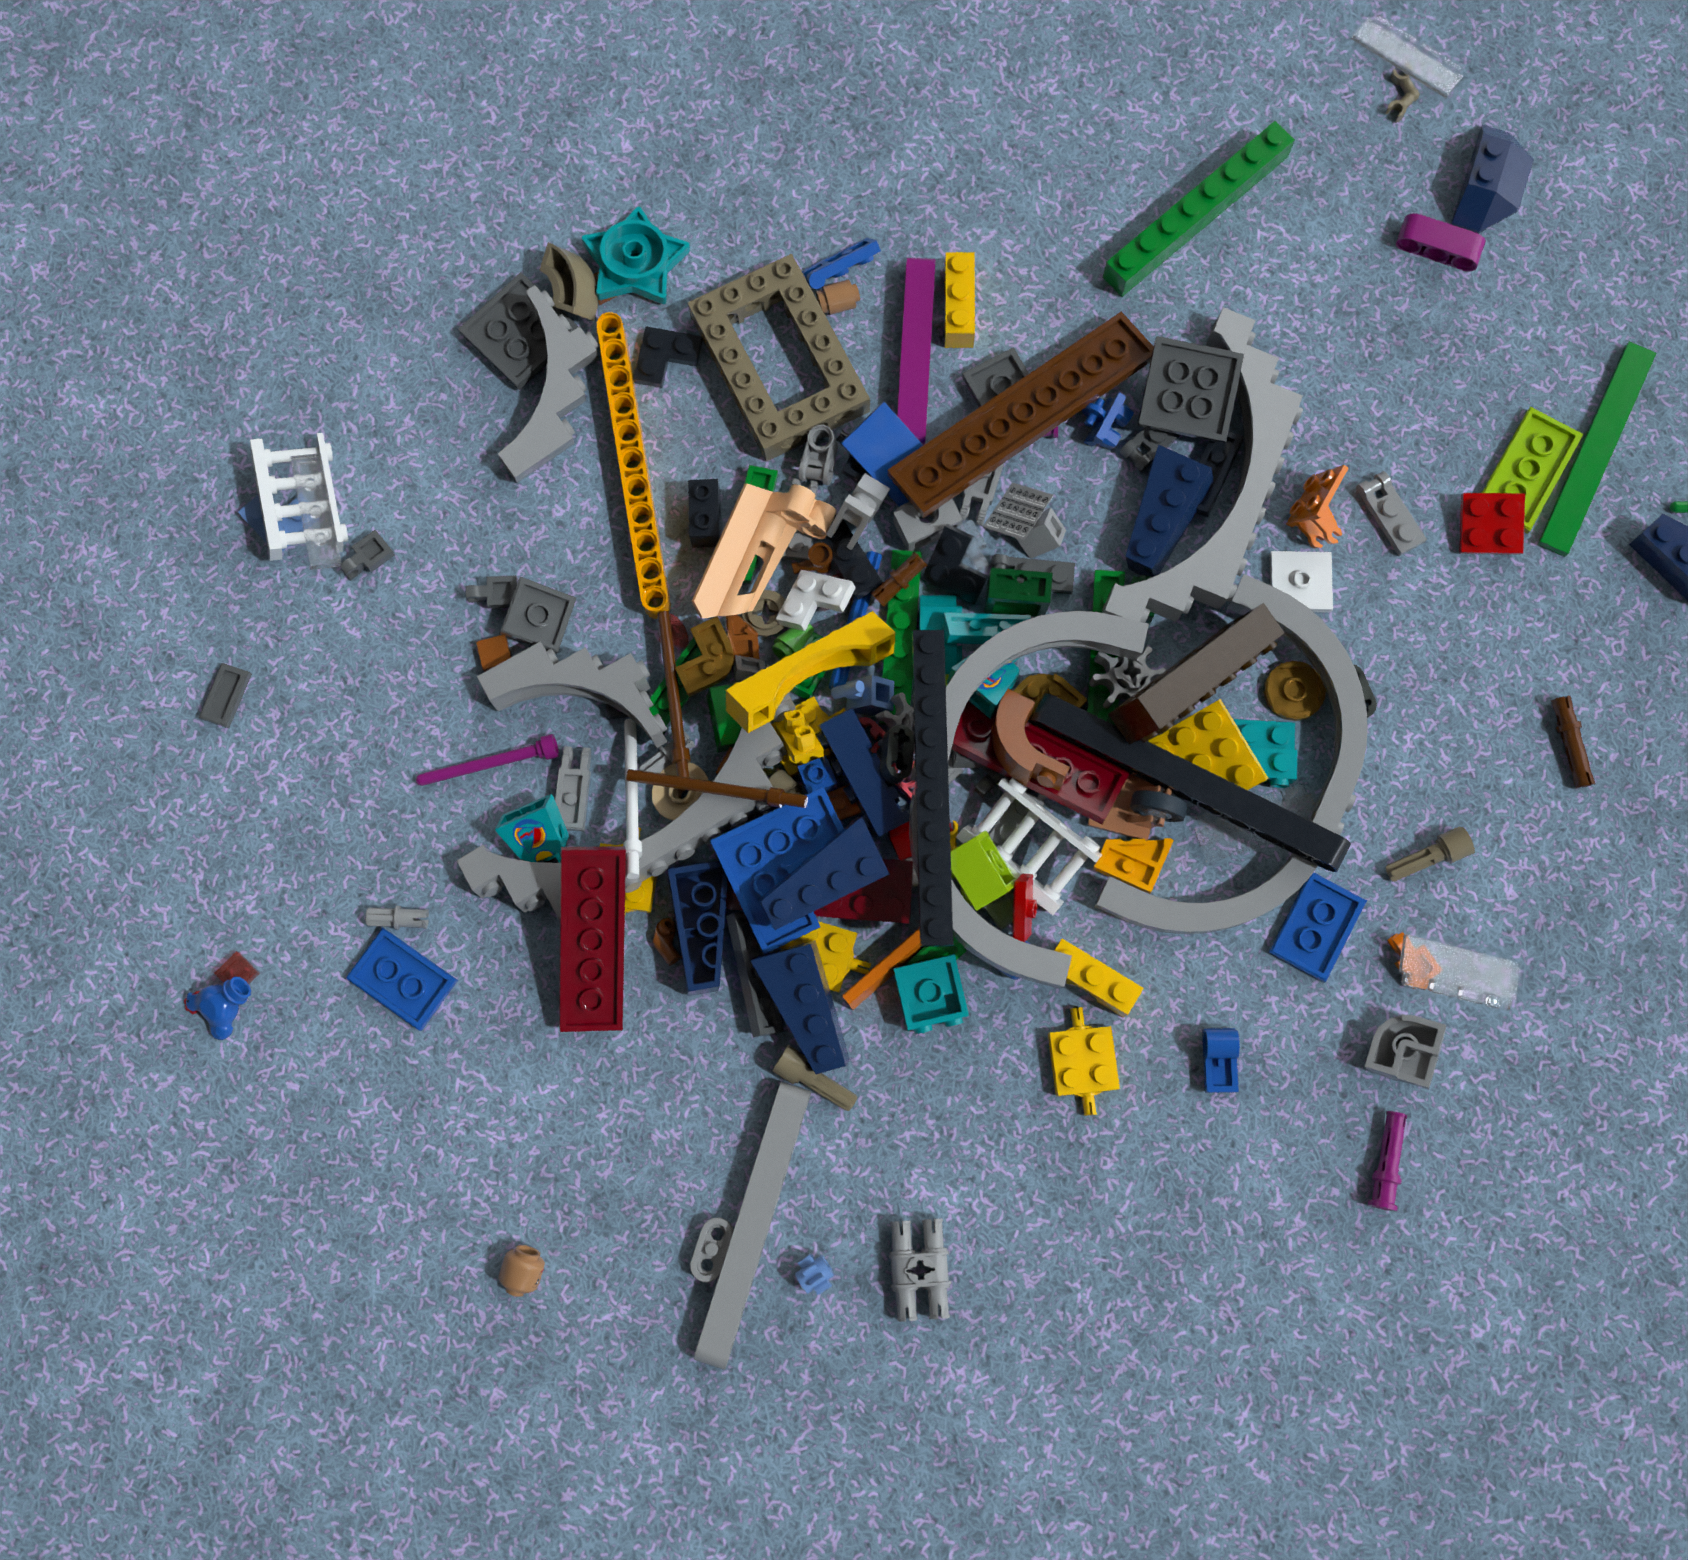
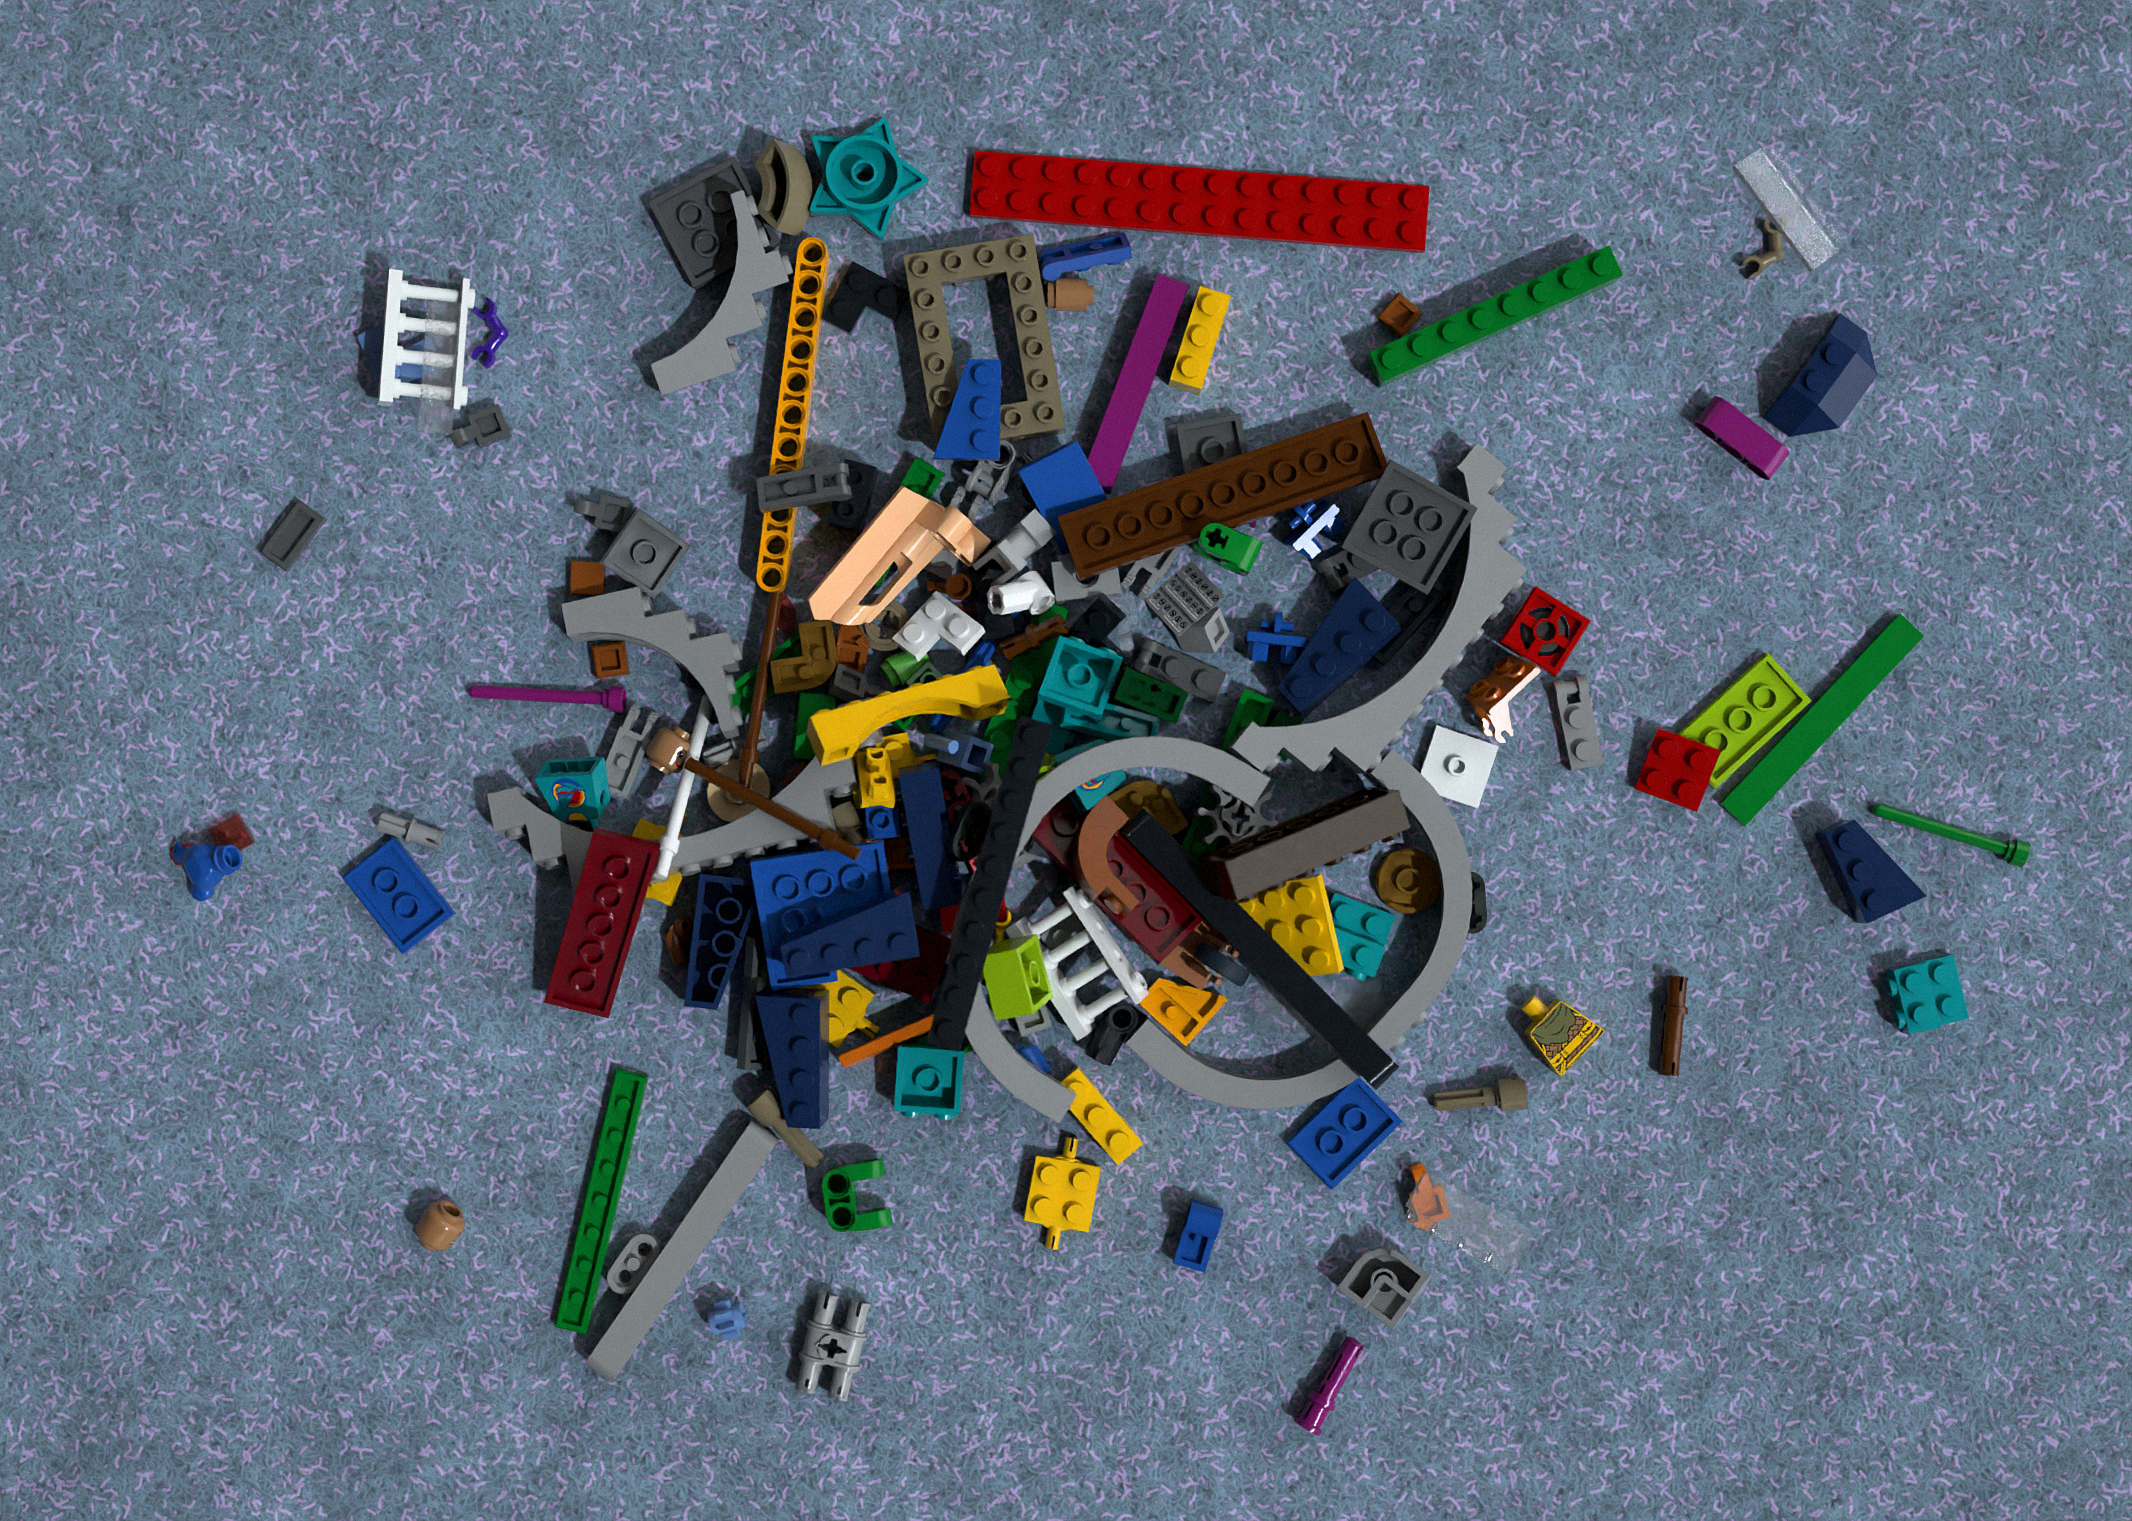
camera: 10 degrees right, 10 degrees up
red plate [1013,873,1037,942] -> none
none -> dark purple arm [472,297,508,368]
none -> green tile [554,1068,649,1334]
none -> dark orange tile [592,642,630,679]
none -> medium nougat head [646,725,691,776]
none -> dark grey plate [756,463,852,513]
none -> green piece [822,1158,893,1232]
none -> blue wing [933,359,1001,461]
none -> red plate [970,150,1430,253]
none -> white piece [987,571,1055,615]
none -> teal plate [1037,636,1123,720]
none -> black piece [1084,999,1137,1066]
none -> green piece [1192,523,1263,576]
none -> blue hips [1245,611,1307,666]
none -> dark orange tile [1377,292,1423,338]
none -> red piece [1499,586,1591,677]
none -> torso [1521,995,1605,1076]

